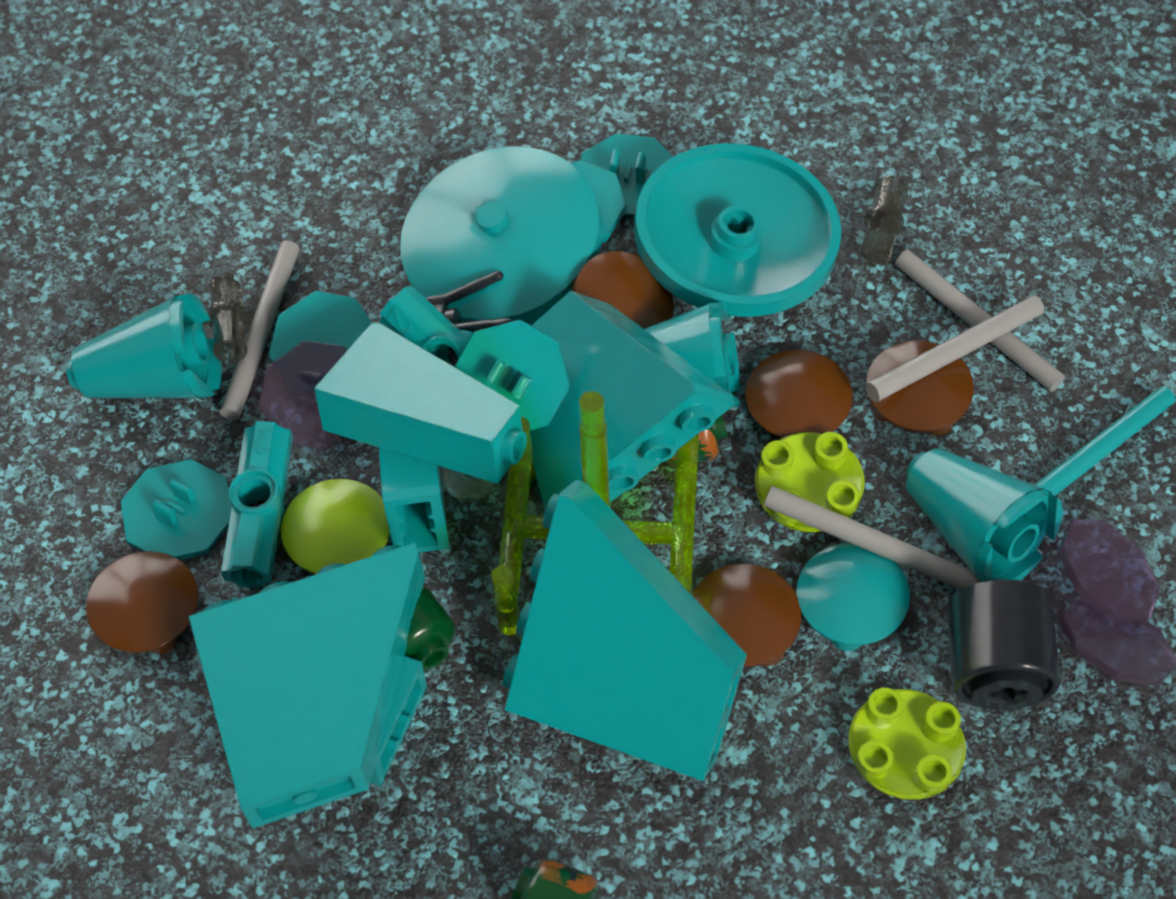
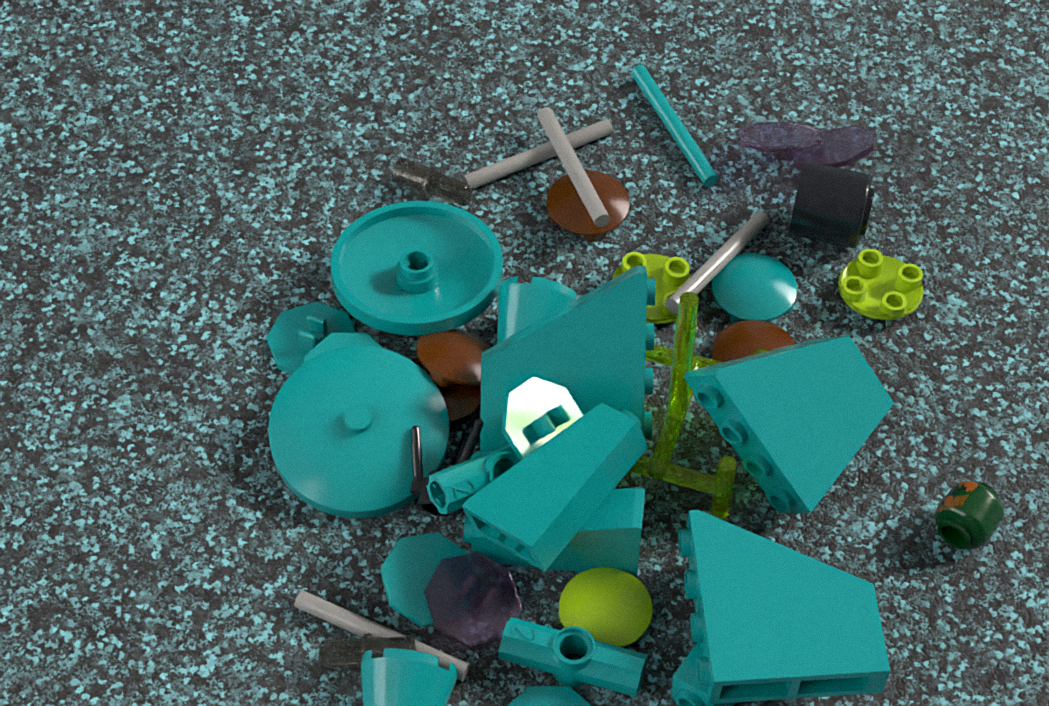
camera: 80 degrees left, 5 degrees down
reddish brown dish [745,350,852,438] -> none
teal cone [906,448,1063,582] -> none

